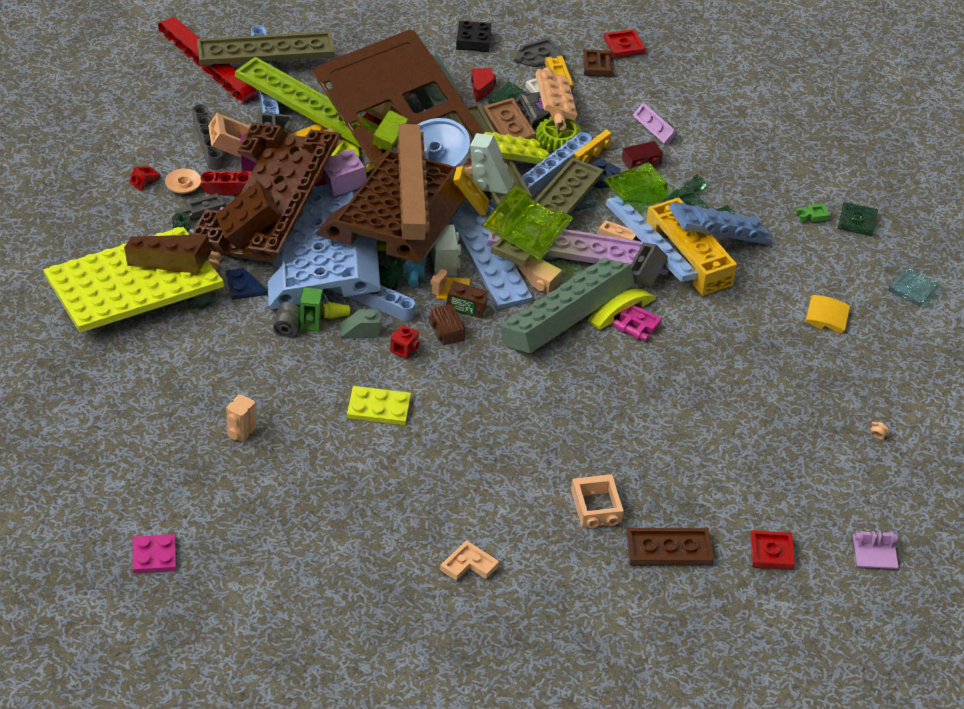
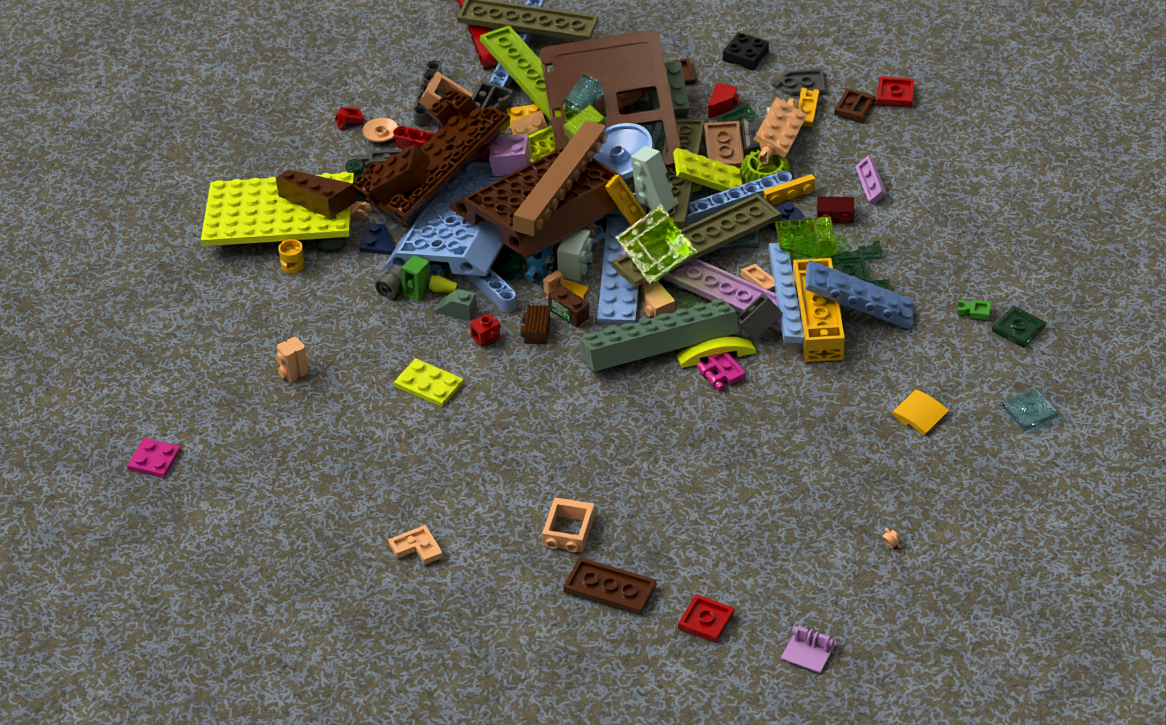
camera: 30 degrees right, 0 degrees up
none -> yellow wheel [278,239,305,273]
none -> clear light blue brick [564,73,603,114]

